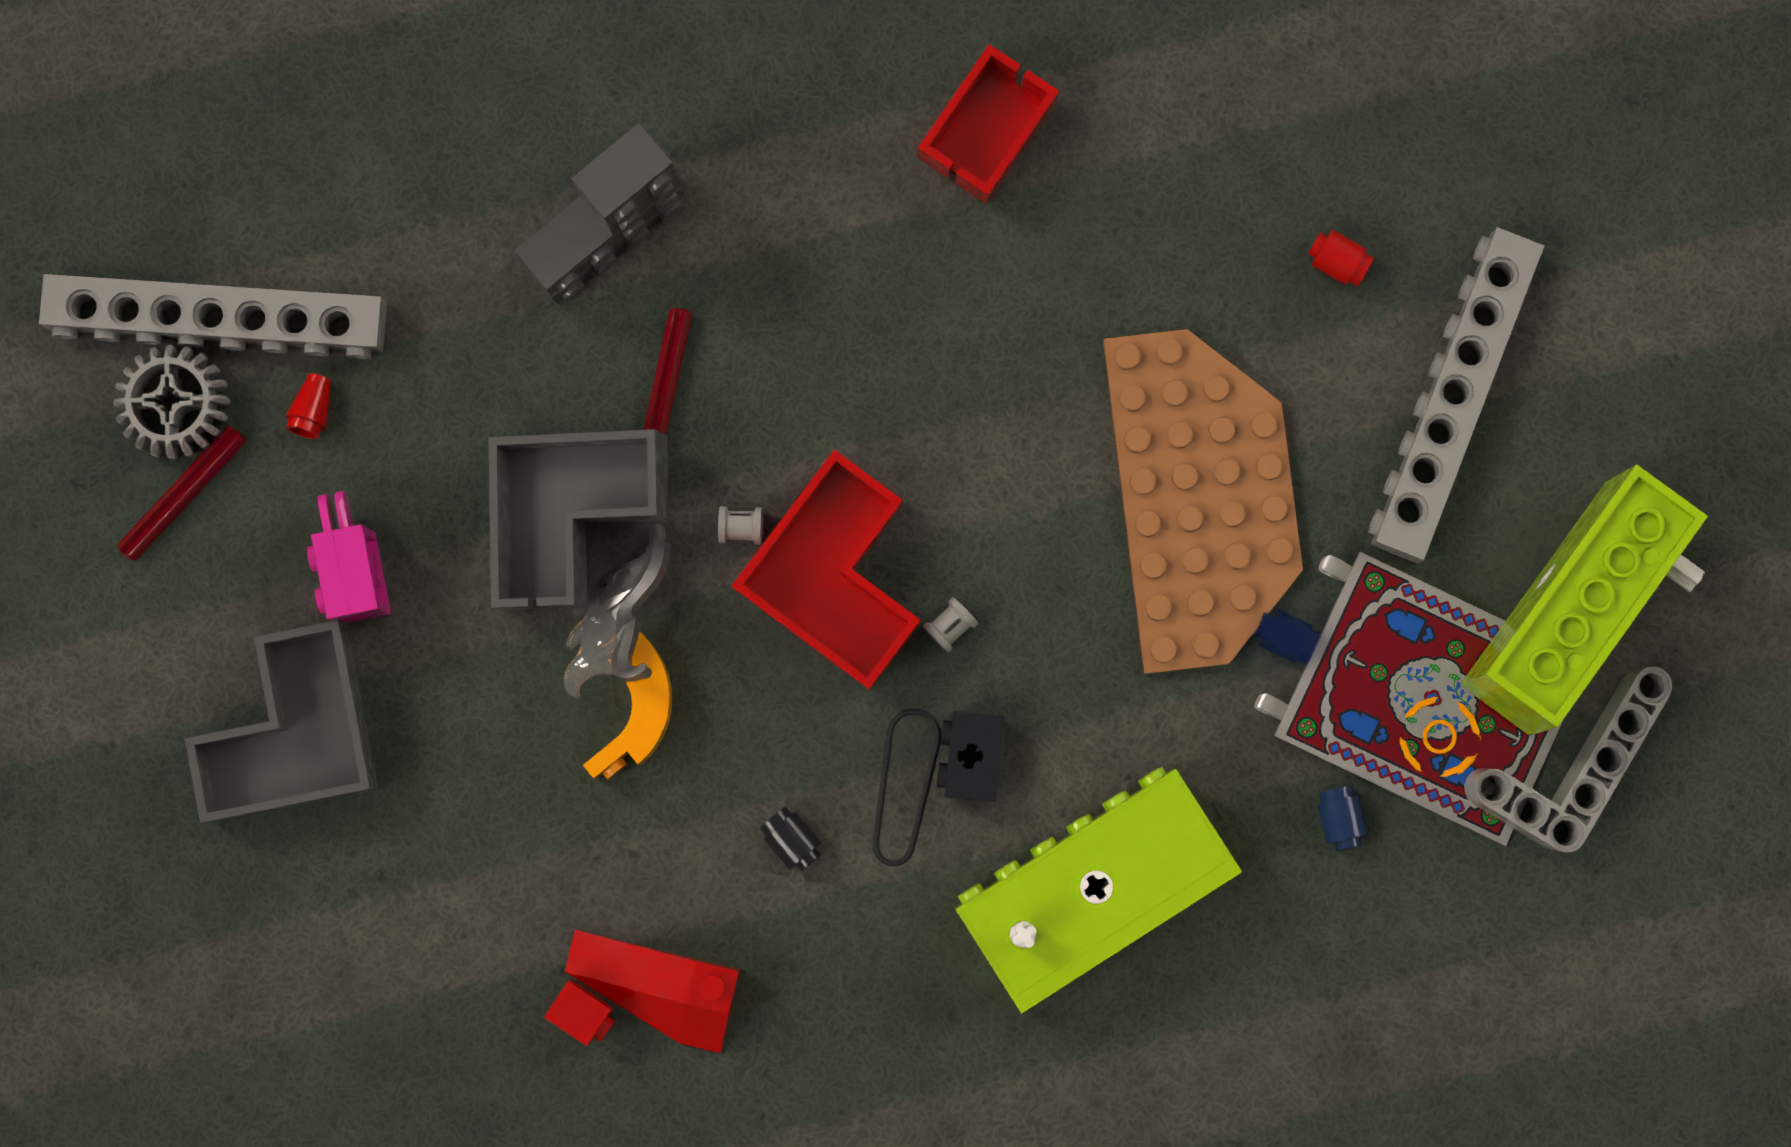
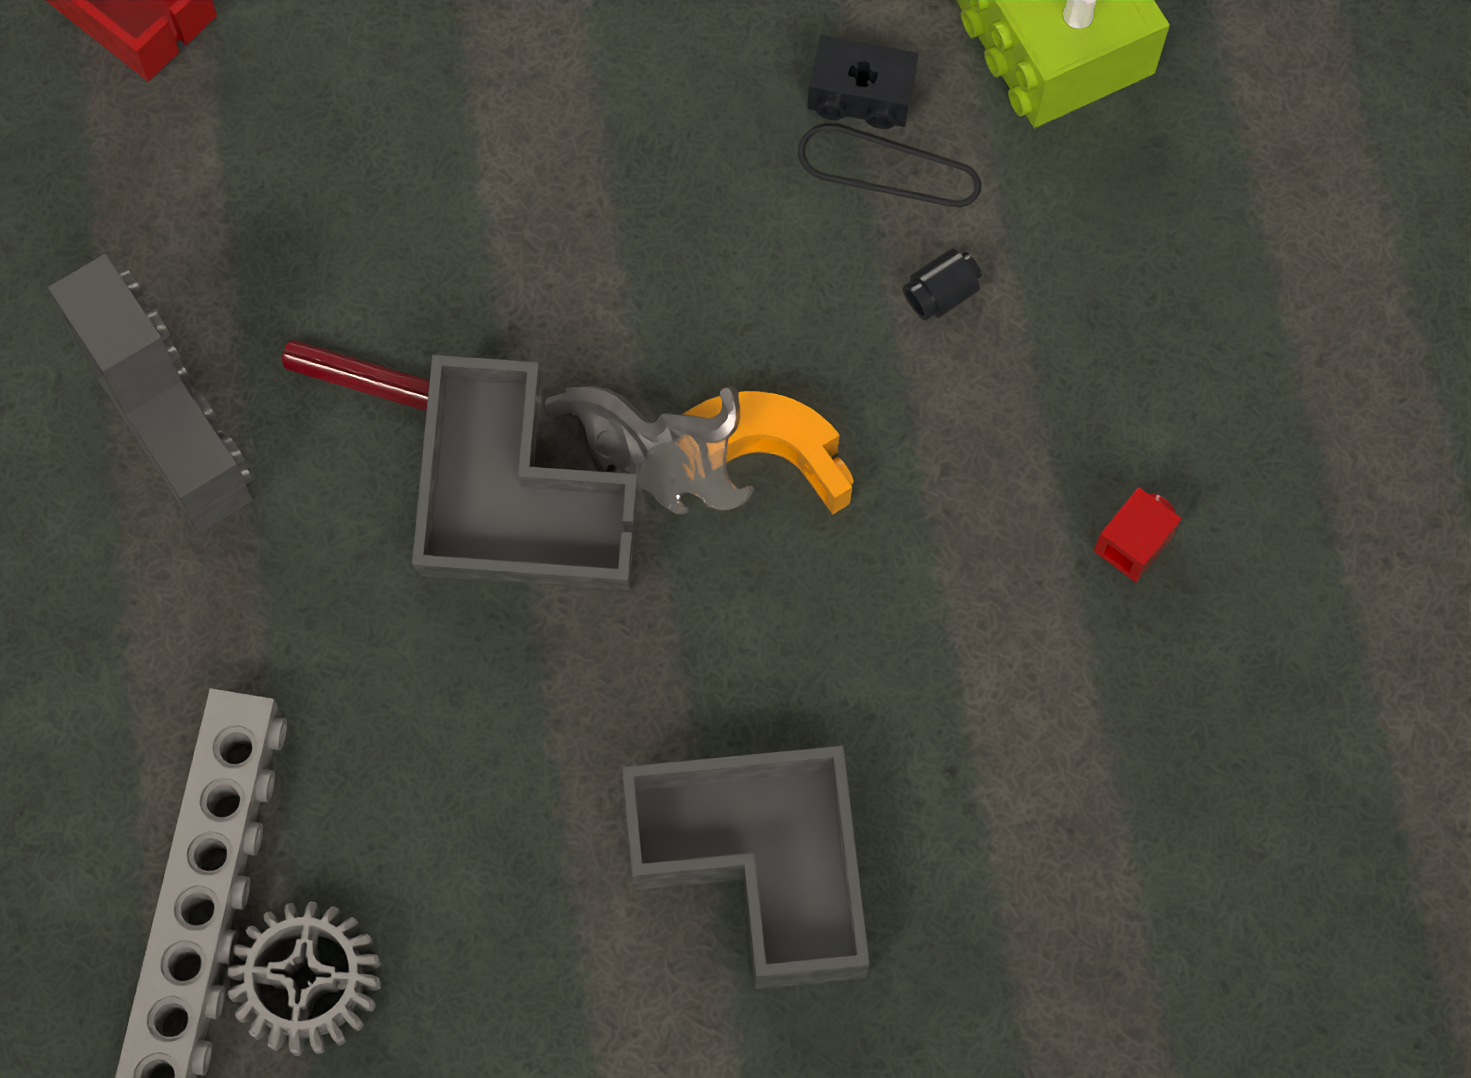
camera: 90 degrees left, 15 degrees down
dark red axle [117,426,246,561] -> none
red cone [285,373,332,439] -> none
dark pink brick [307,490,391,623] -> none
red wedge [565,930,741,1053] -> none
light grey bush [718,506,763,545] -> none
red piece [731,449,921,691] -> none
light grey bush [922,597,979,653] -> none

